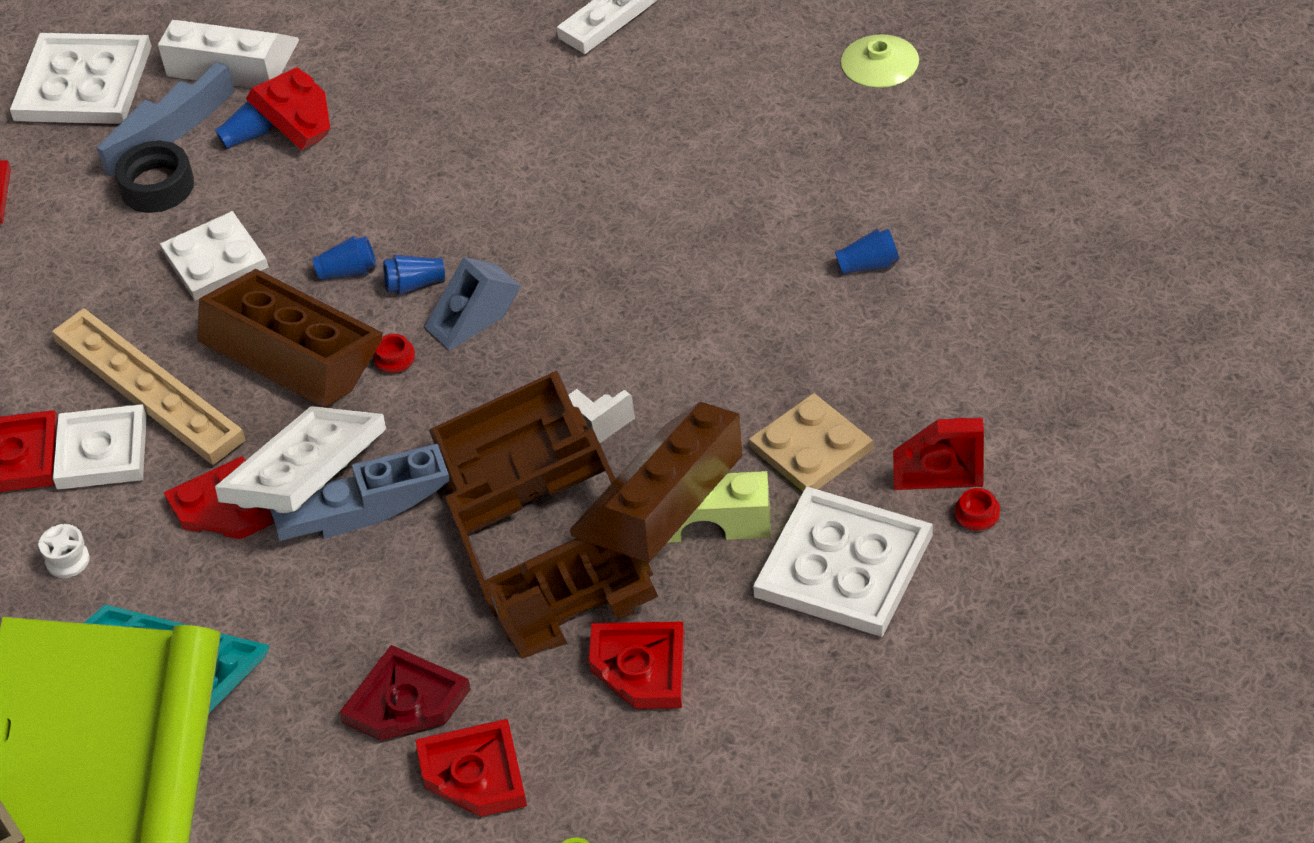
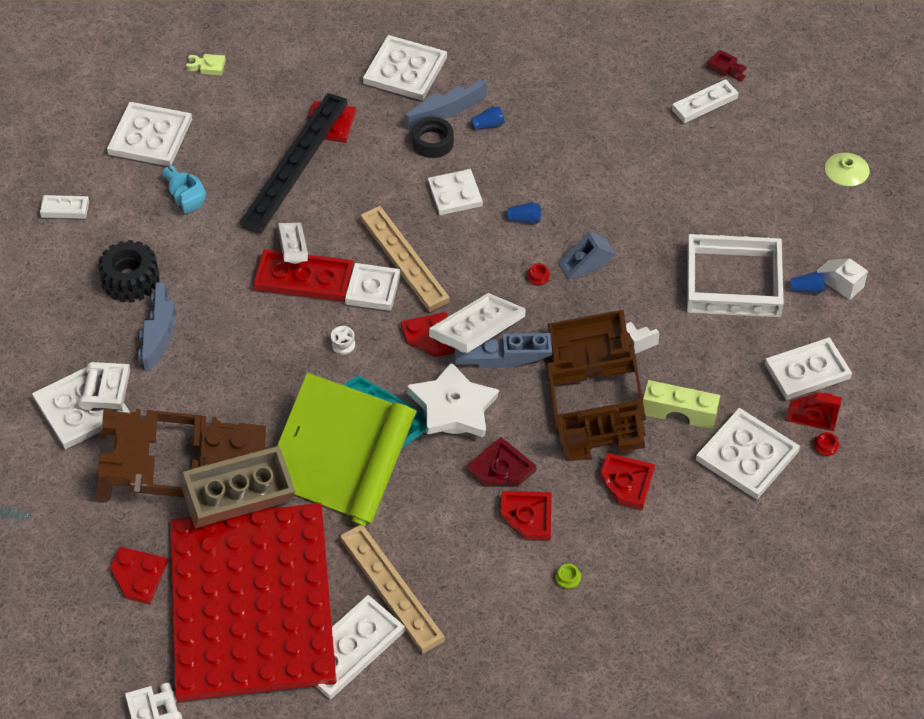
camera: 10 degrees right, 5 degrees up
white slope [158,20,299,88] -> none
reddish brown slope [197,269,383,408] -> none
red plate [246,67,331,150] -> none
blue cone [383,254,445,295] -> none
reddish brown slope [570,402,743,563] -> none
tan plate [749,393,874,492] -> none
none -> white plate [407,364,499,437]
none -> white window [687,234,783,317]
none -> white plate [765,337,852,400]
none -> white slope [816,258,868,300]

